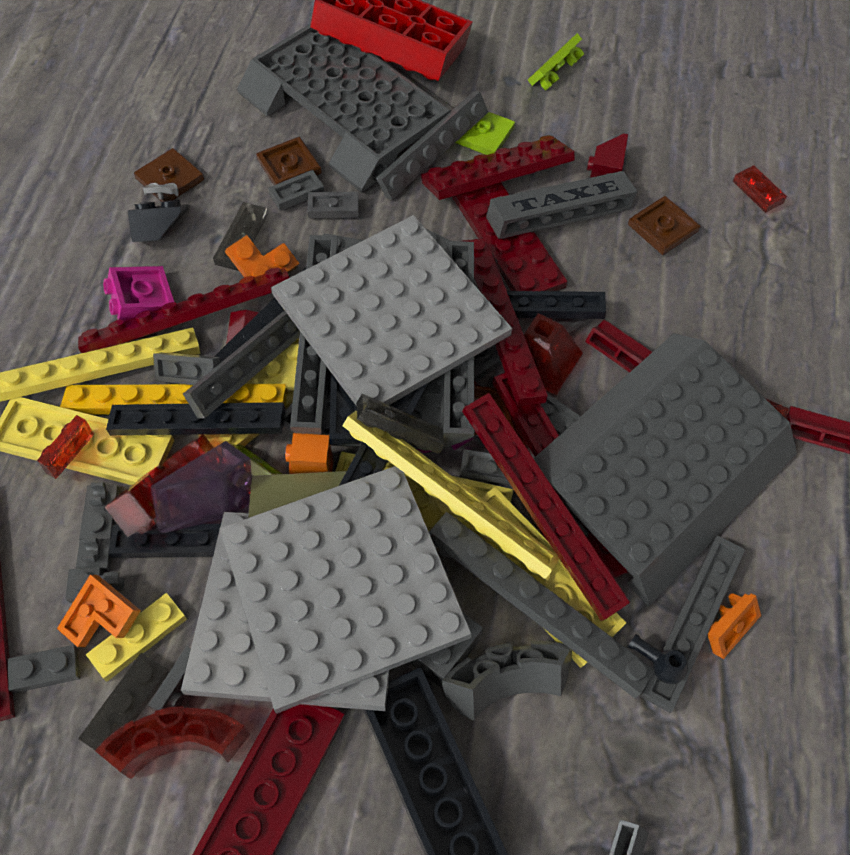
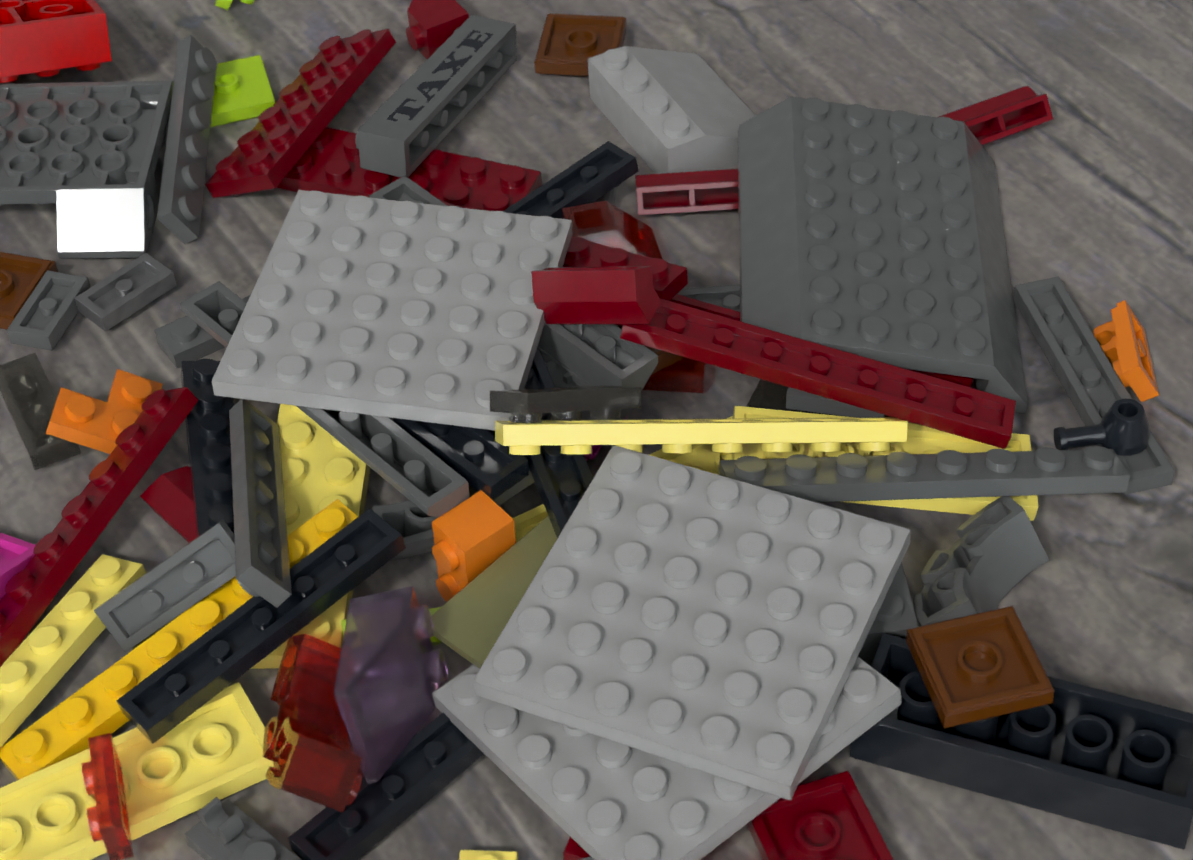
camera: 40 degrees left, 15 degrees down
dark grey plate [460,446,510,485] -> none
none -> dark red piece [531,266,661,324]
none -> light grey slope [588,46,756,174]
none -> reddish brown plate [906,606,1054,728]

